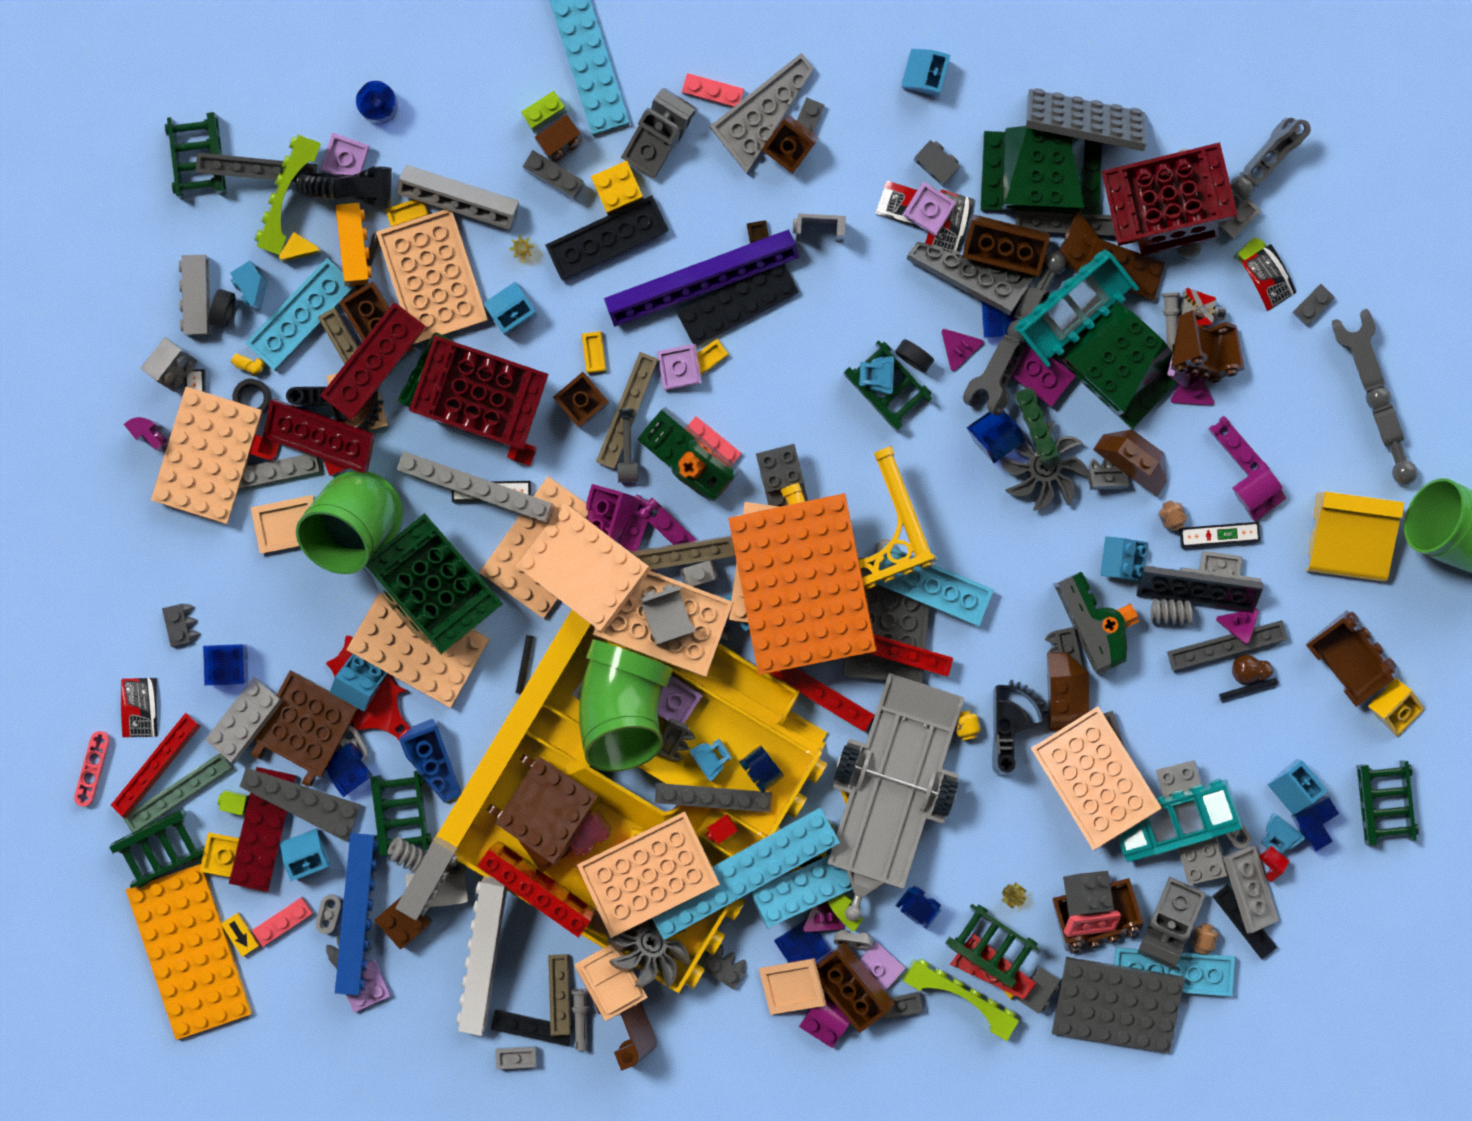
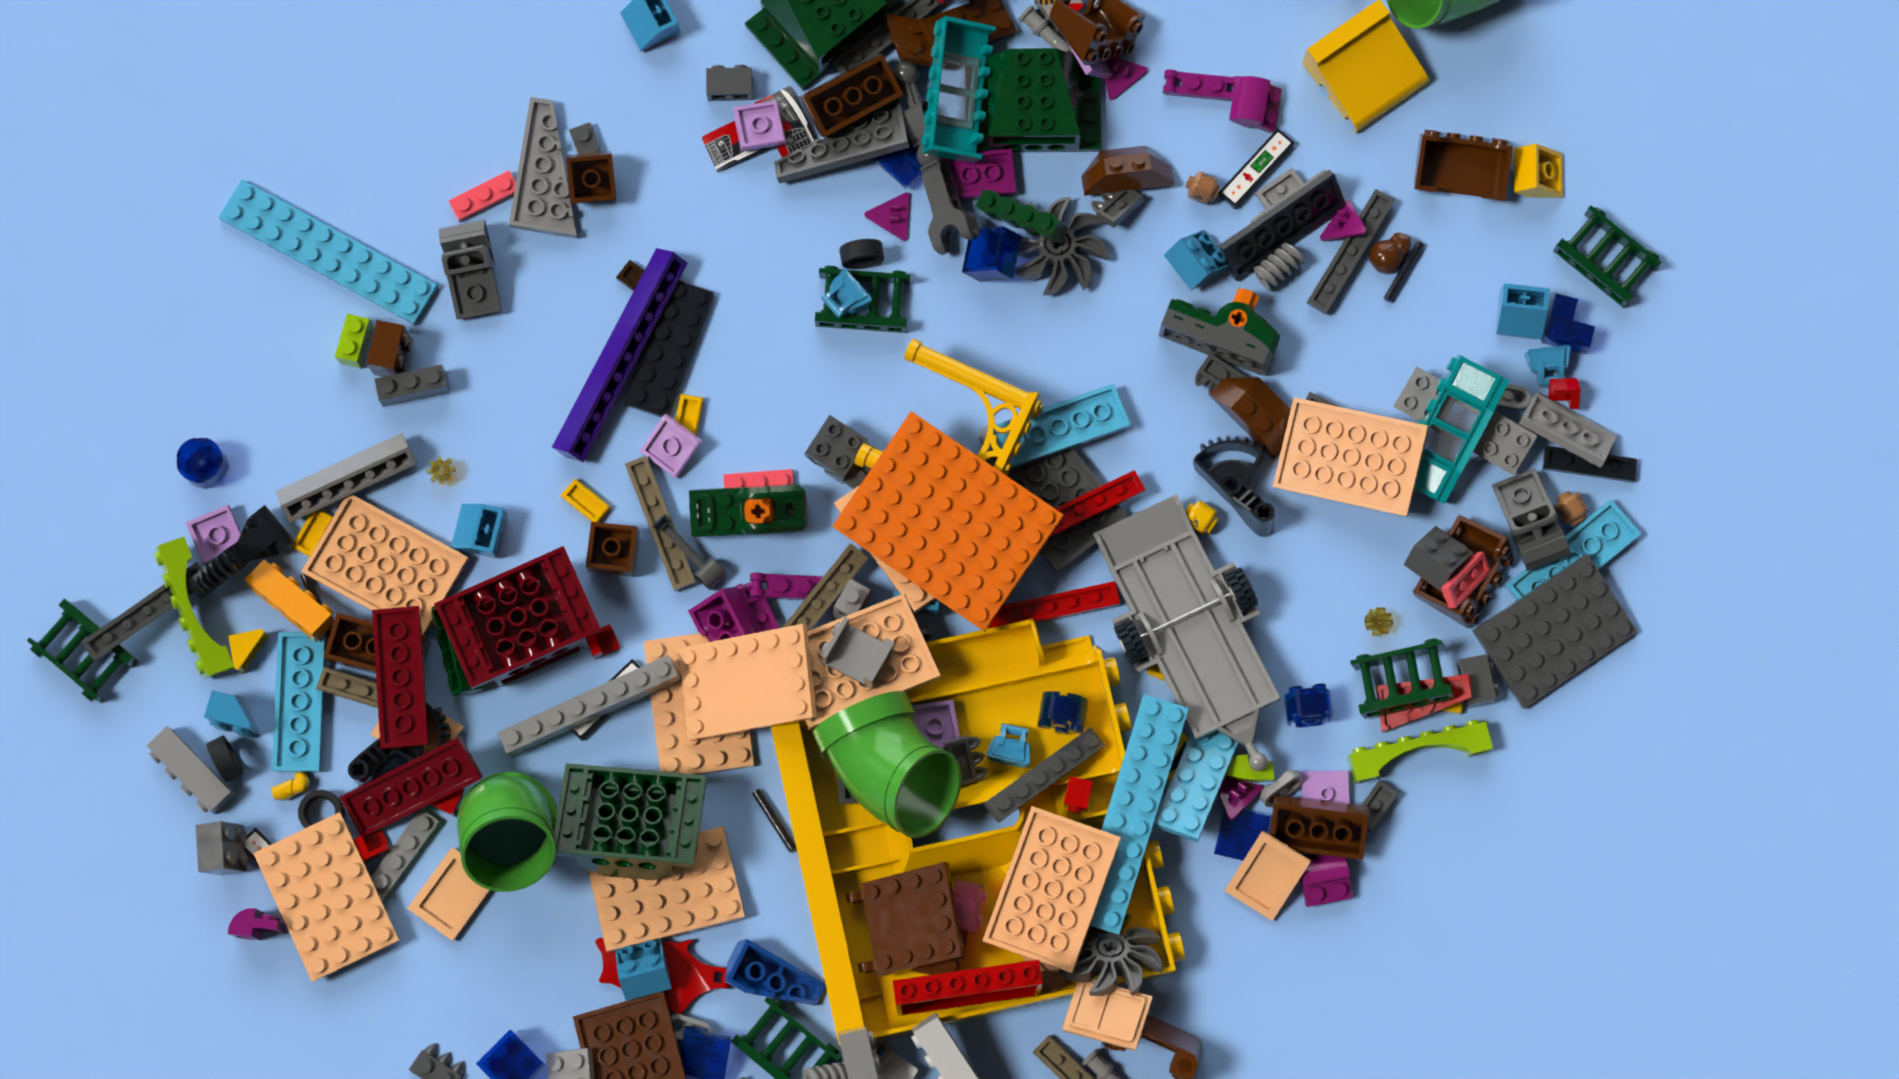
camera: 45 degrees left, 10 degrees down
black plate [545,195,669,281] -> none
yellow brick [591,161,643,216] -> none
dark grey plate [701,945,746,990] -> none
light grey panel [793,213,846,241] -> none

